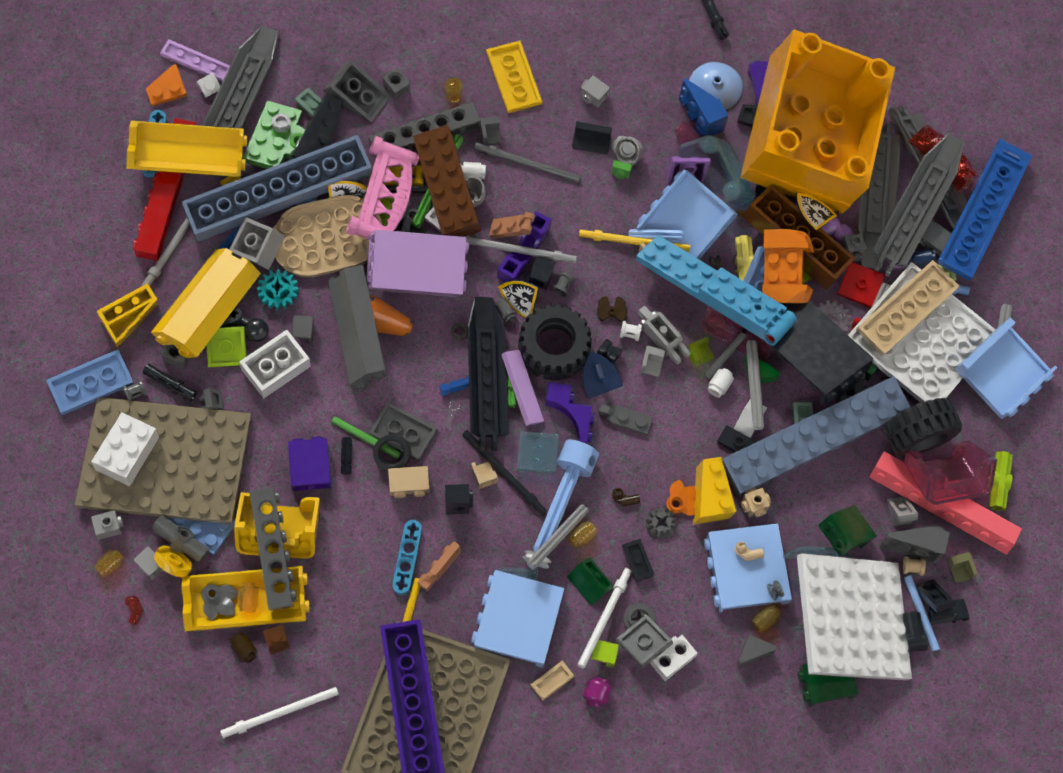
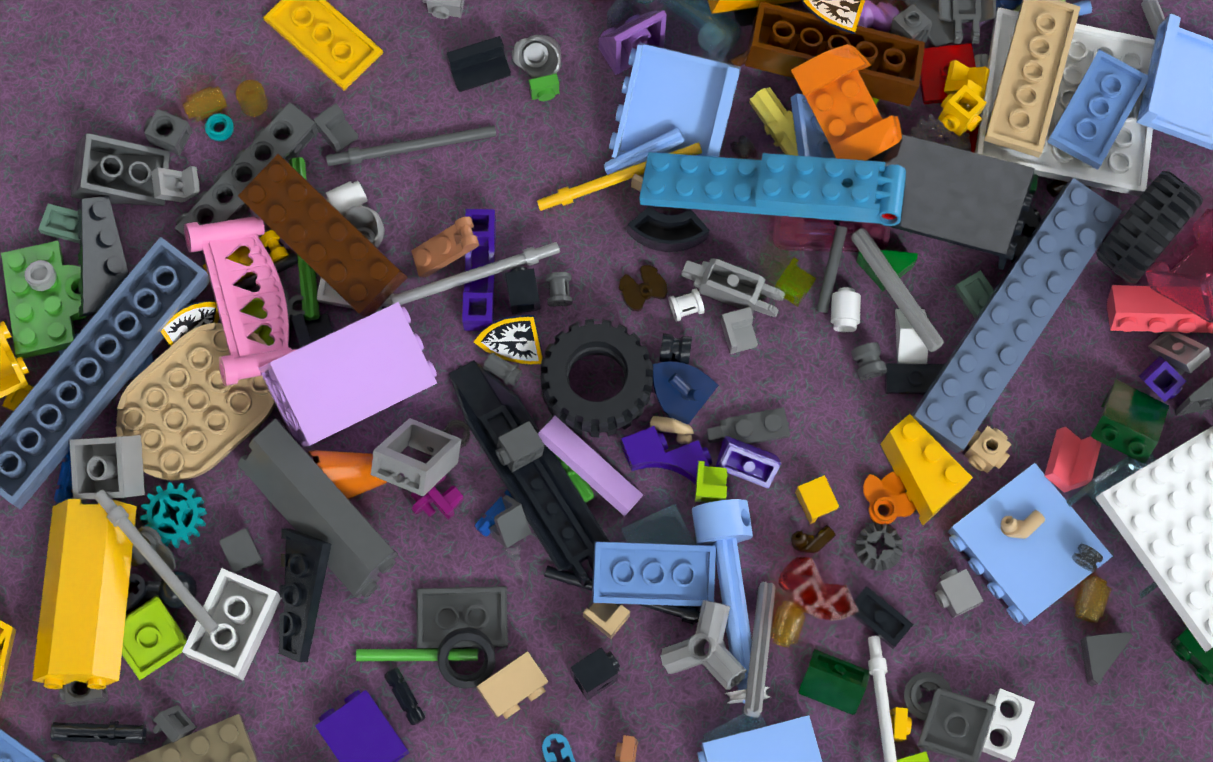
camera: 25 degrees left, 5 degrees up
none -> light grey bar [94,490,219,634]
none -> dark grey plate [131,526,176,581]
none -> light grey bracket [151,166,200,202]
none -> clear yellow brick [182,86,227,123]
none -> teal plate [205,113,234,142]
none -> black wing [278,528,332,662]
none -> light grey window [371,418,461,496]
none -> magenta hips [411,476,464,520]
none -> dark grey panel [489,495,531,548]
none -> dark grey brick [495,421,545,472]
none -> medium blue plate [592,541,716,606]
none -> black brick [627,206,710,252]
none -> tan arm [650,416,694,444]
none -> light grey piece [660,600,747,690]
none -> lime panel [695,461,727,503]
none -> dark purple slope [716,436,781,489]
none -> clear red brick [778,557,858,621]
none -> yellow panel [795,475,839,524]
none -> dark grey wheel [851,342,887,380]
none -> yellow plate [890,707,912,742]
none -> light grey brick [935,568,983,618]
none -> yellow brick [938,85,987,137]
none -> yellow panel [944,60,990,100]
none -> coral panel [1044,426,1101,493]
none -> medium blue plate [1047,49,1150,170]
none -> dark purple brick [1139,356,1187,402]

